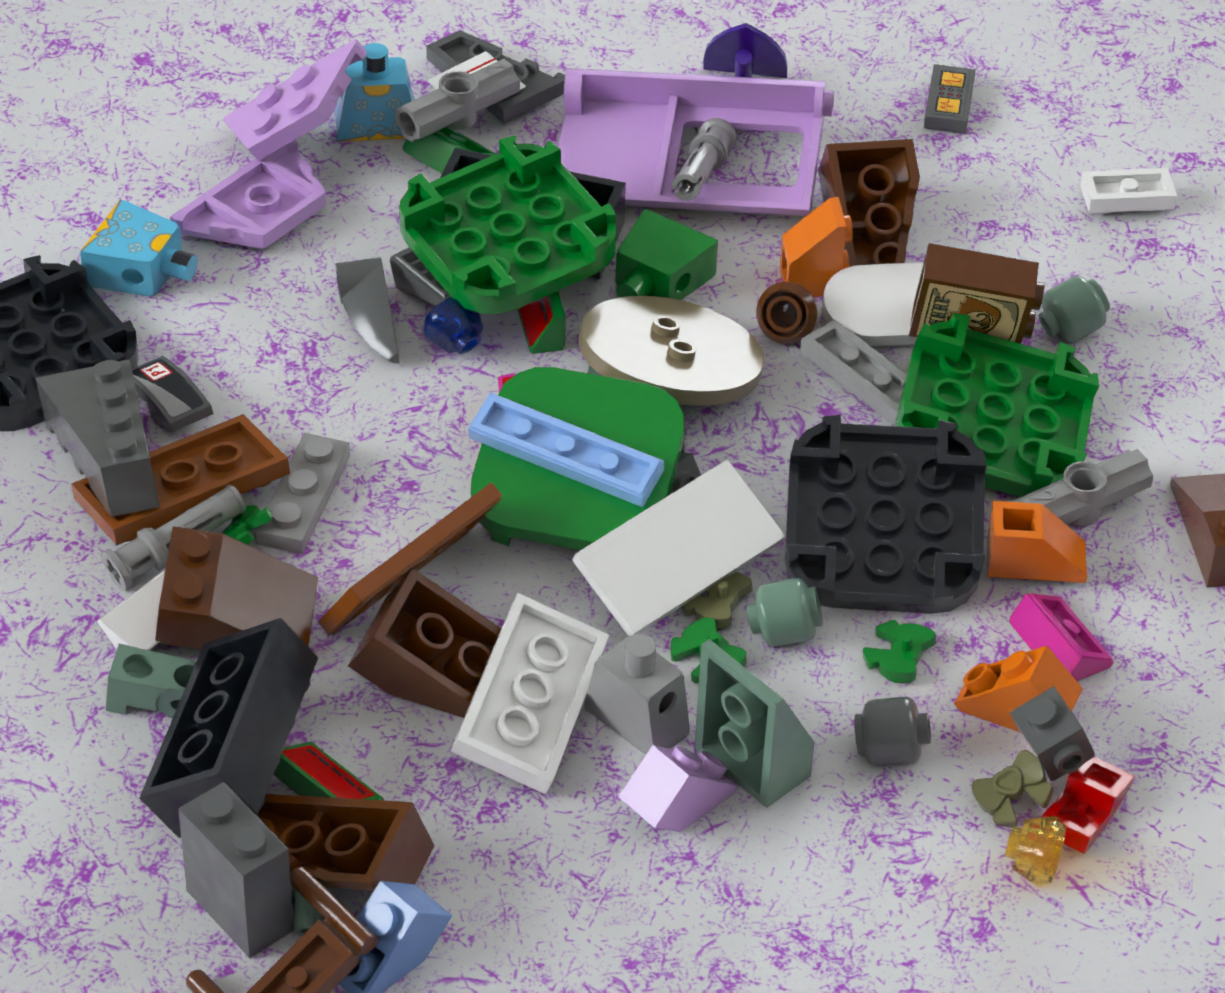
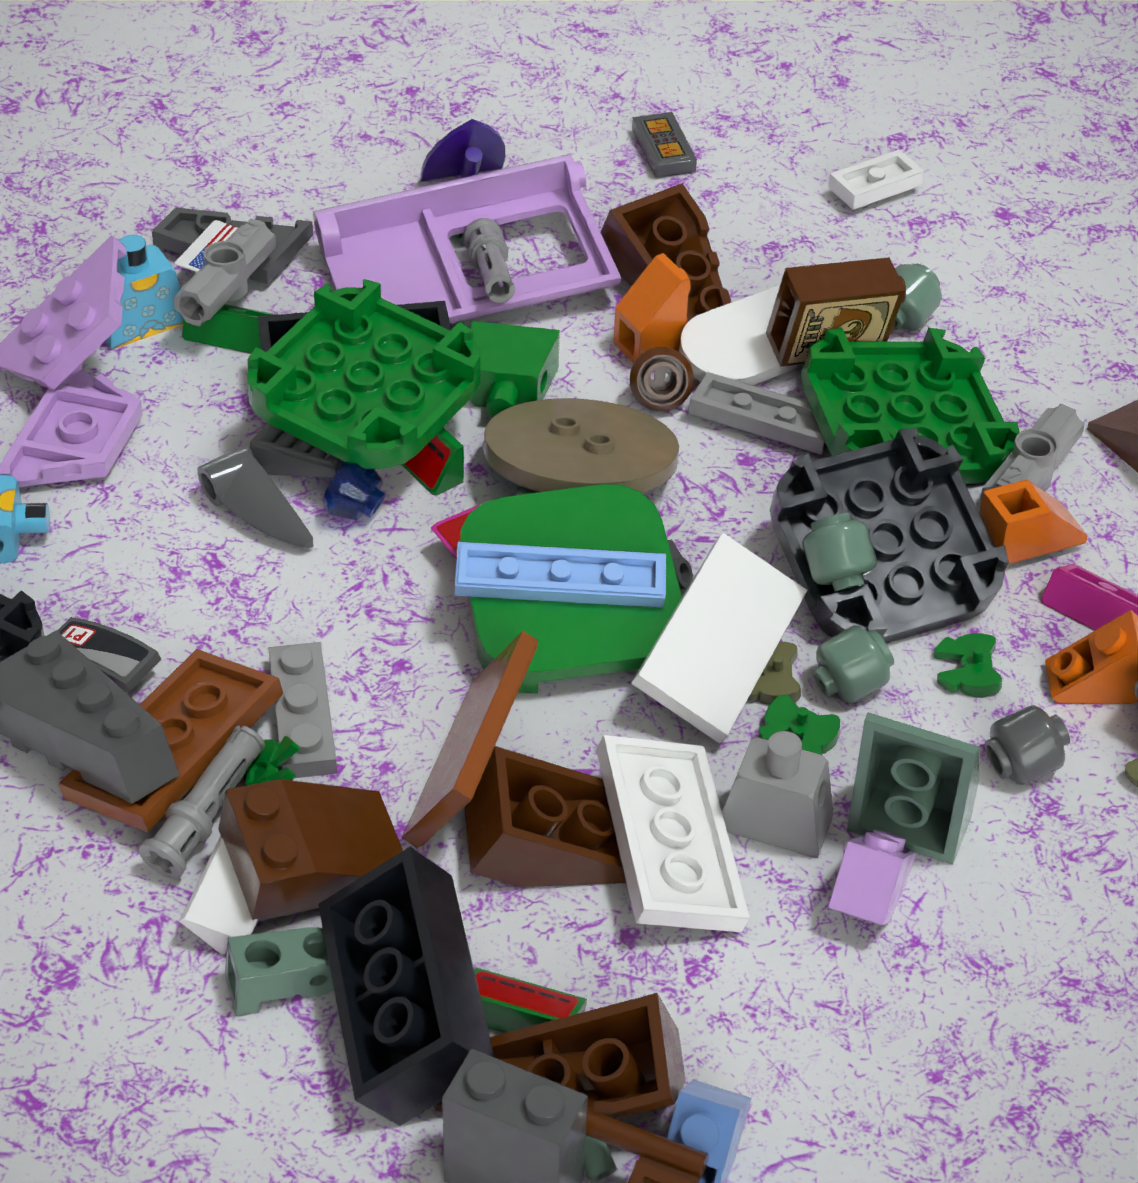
camera: 25 degrees left, 0 degrees up
none -> sand green head [802,513,877,593]

